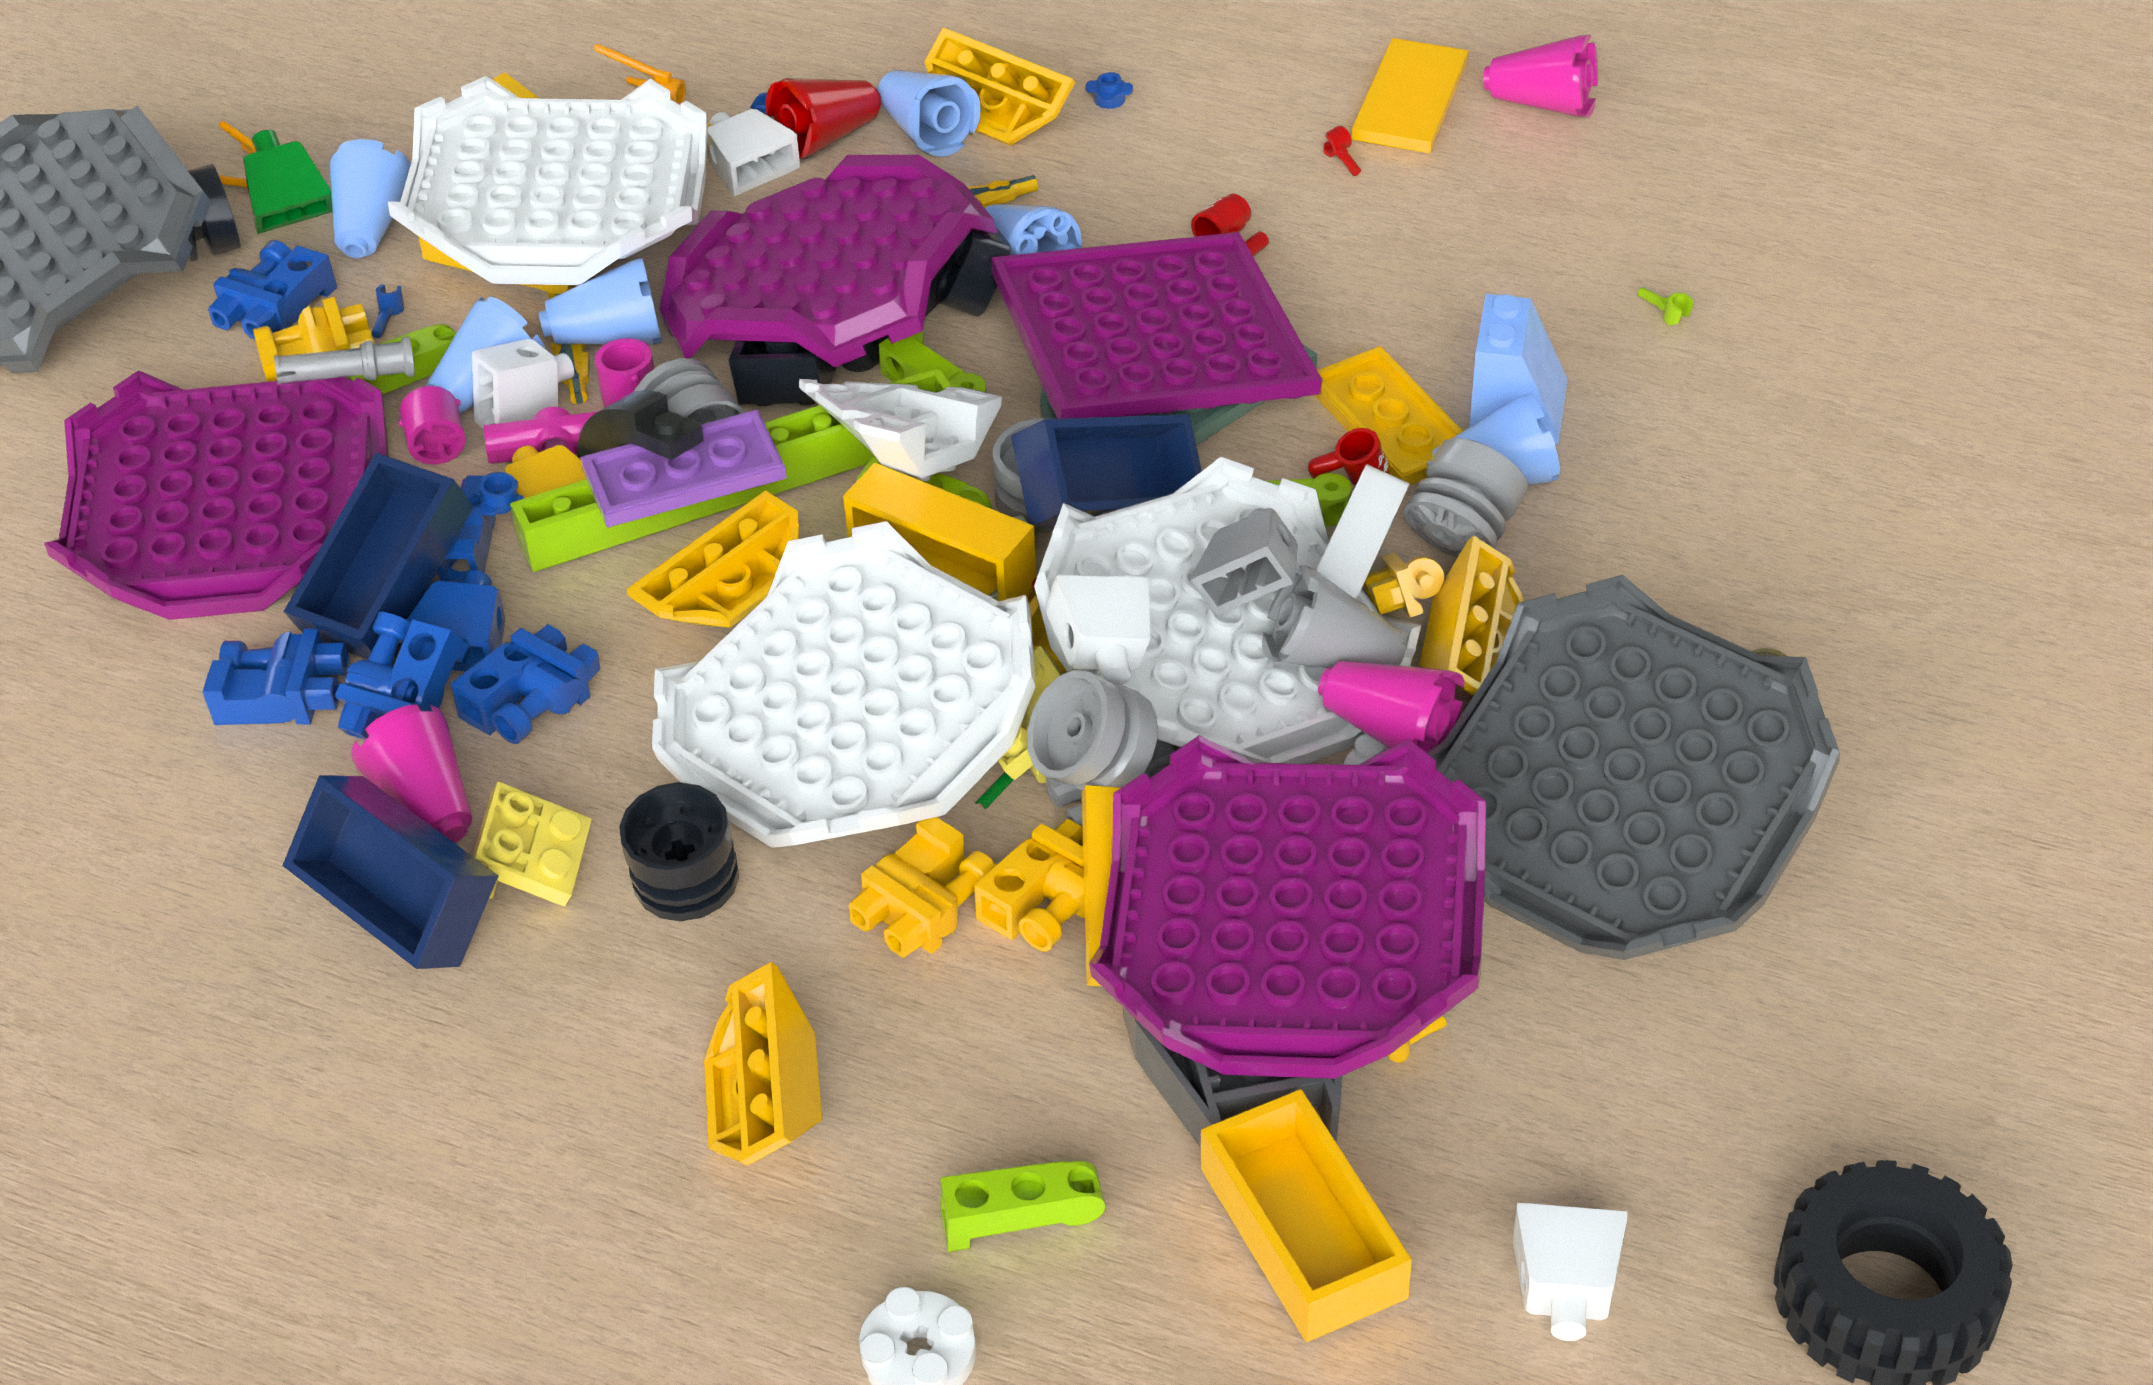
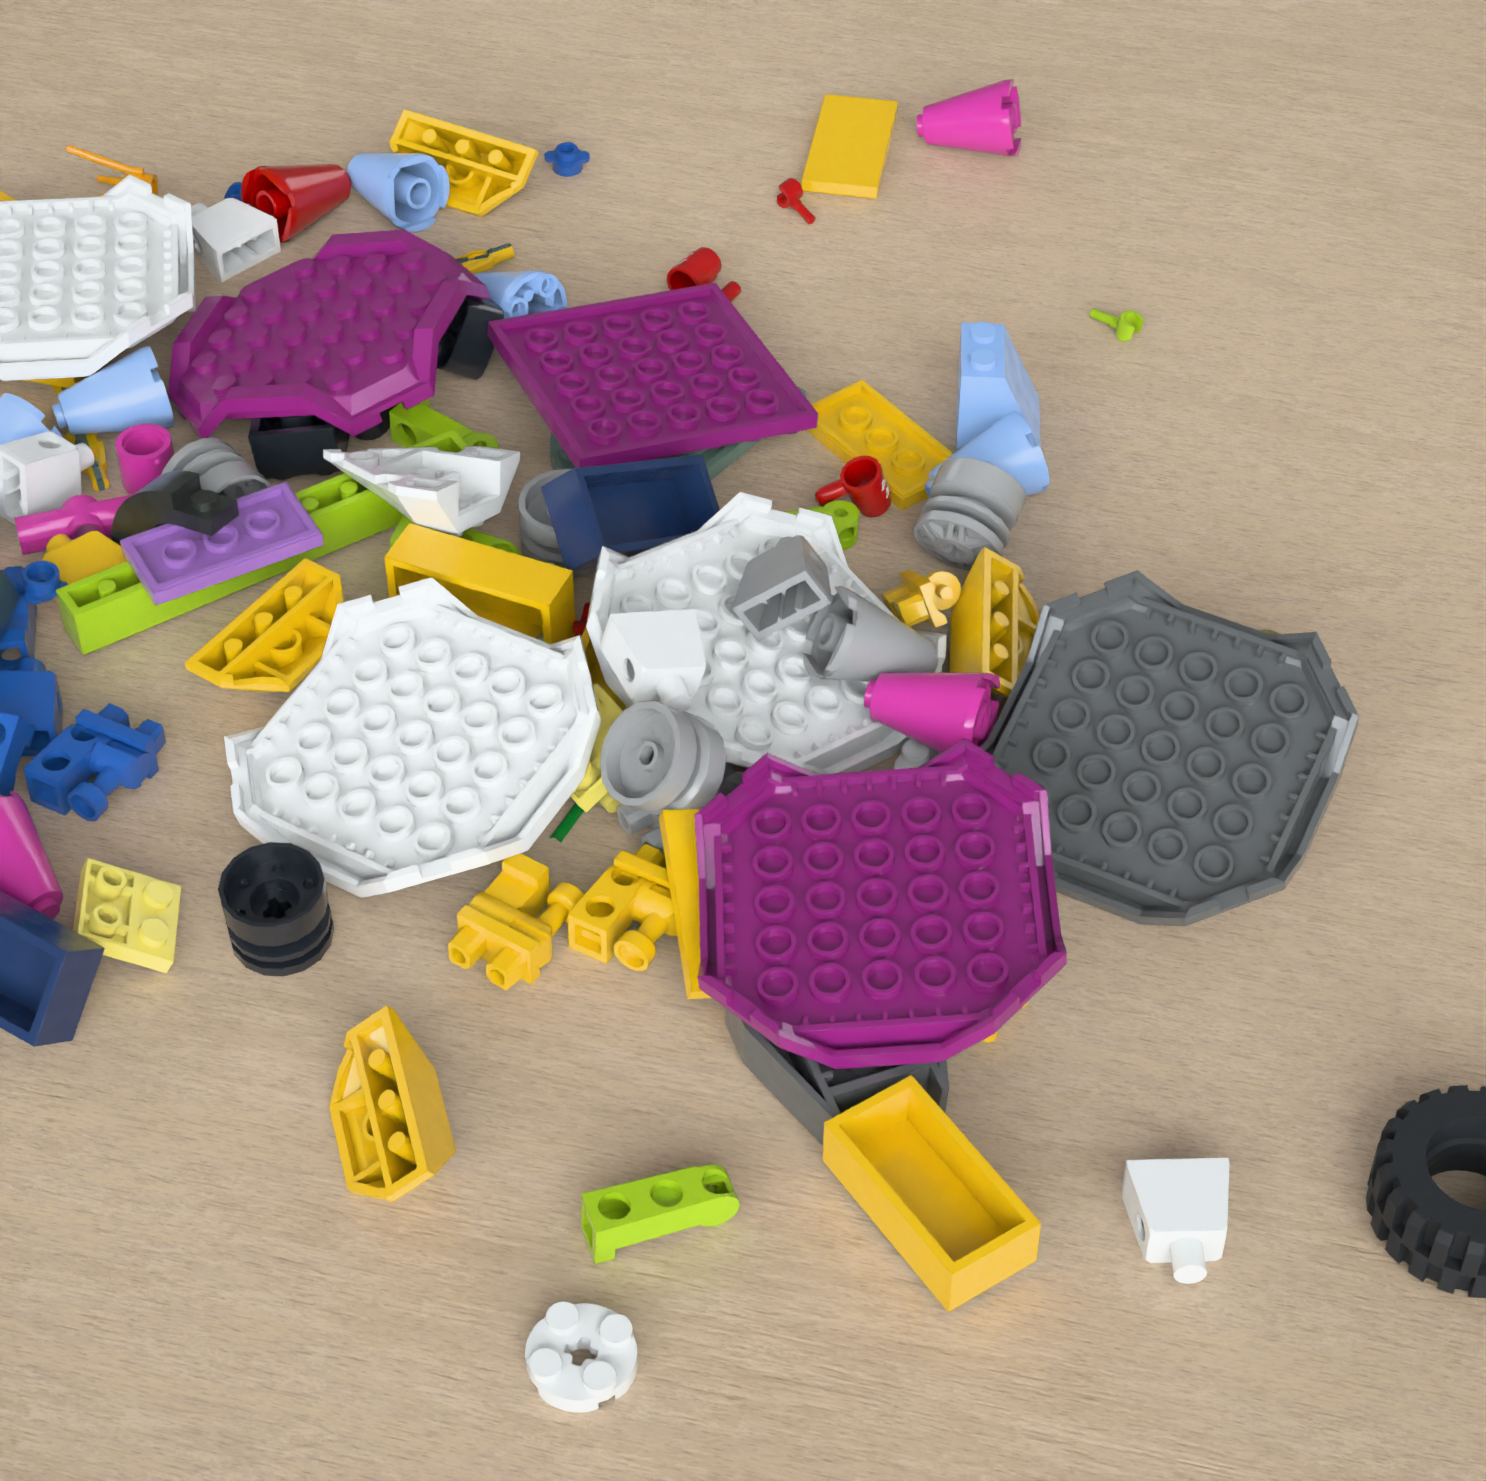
camera: 10 degrees left, 0 degrees up
white beam [1316,464,1410,600] -> none

